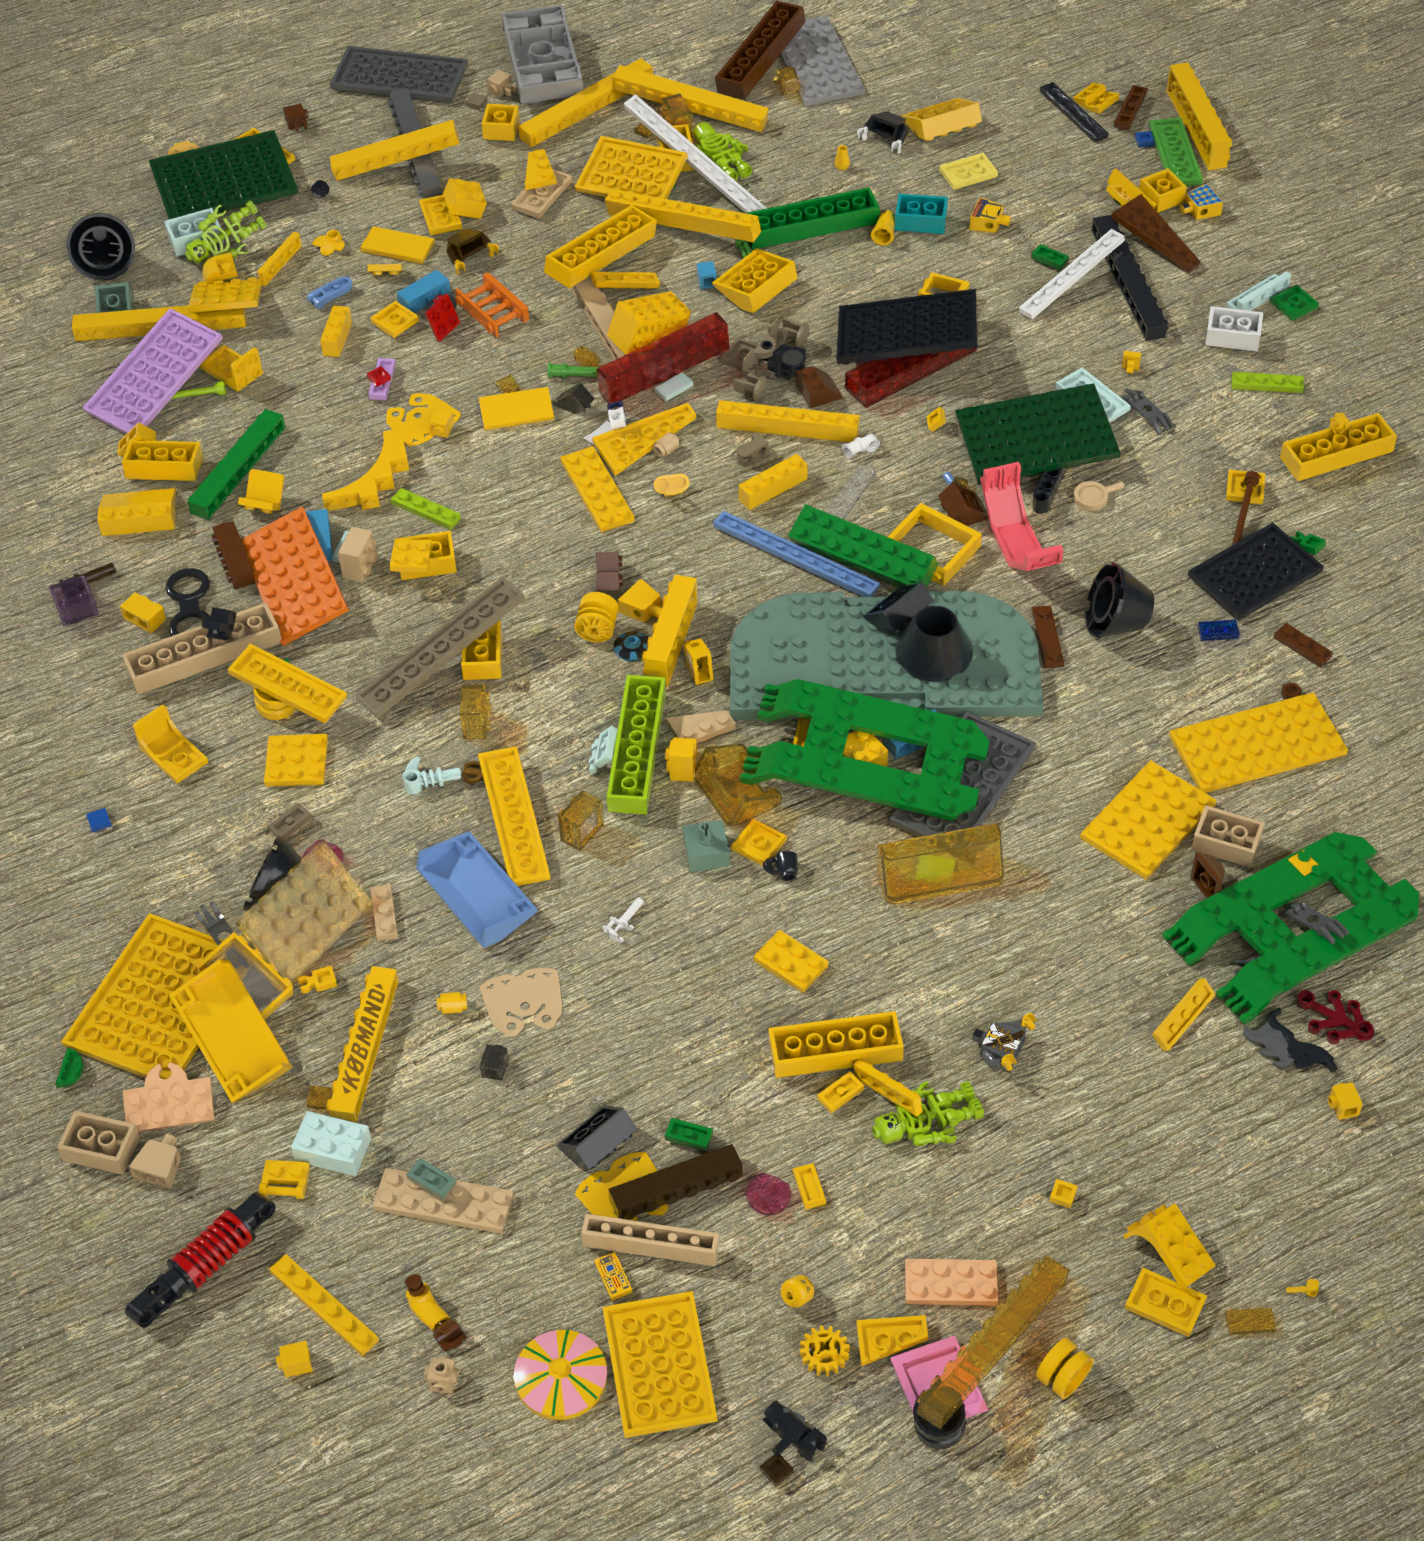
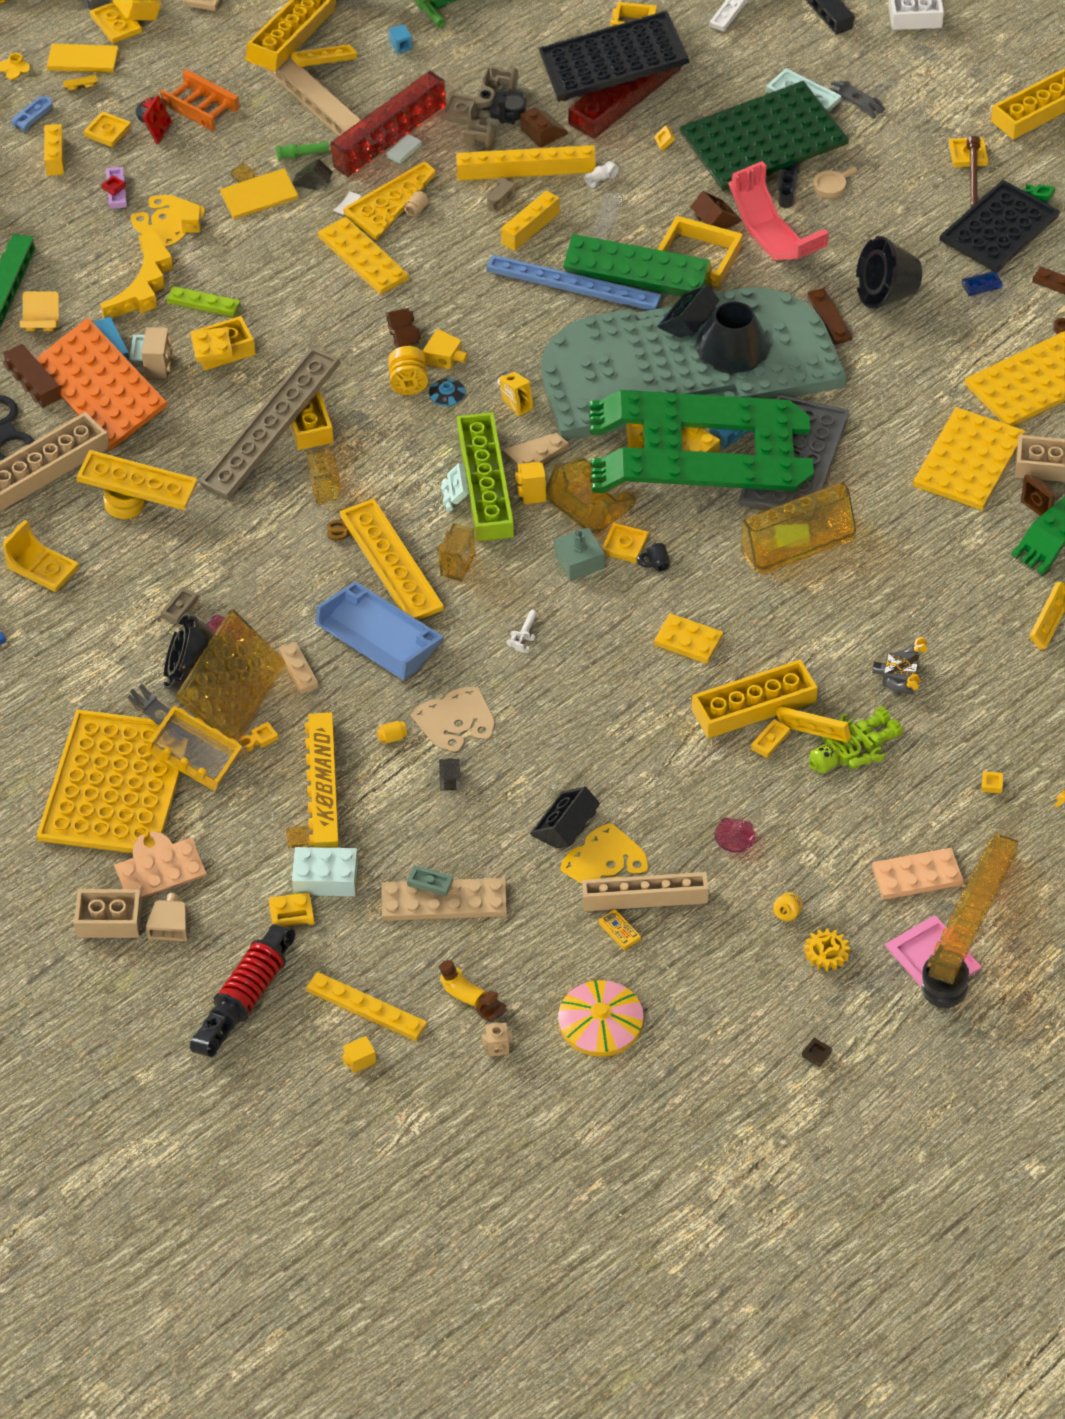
camera: 15 degrees left, 0 degrees up
green plate [55,1048,84,1088] -> none
yellow slope [169,959,293,1103] -> none
black brick [202,607,237,640] -> none
yellow plate [264,734,328,787] -> none
dark azure brick [396,270,451,313] -> none
light aqua piece [403,756,462,795] -> none
dark brown torso [446,229,499,275] -> none
clear yellow brick [574,346,600,367] -> none
yellow plate [602,1291,718,1438] -> none
yellow brick [607,291,692,356] -> none
white leg [607,401,626,430] -> none
dark brown brick [608,1144,743,1220] -> none
yellow brick [642,574,698,687] -> none
yellow bracket [653,473,690,497] -> none
green plate [665,1118,713,1152] -> none
yellow slope [712,248,798,313] -> none
black piece [762,1400,827,1462] -> none
yellow tile [792,1163,826,1210] -> none
yellow wing [856,1315,928,1367] -> none
arm [943,472,969,488] -> none
yellow wheel [1036,1337,1094,1399] -> none
yellow tile [1122,351,1142,373] -> none
lime plate [1231,372,1304,393] -> none
yellow plant [1329,413,1349,434] -> none

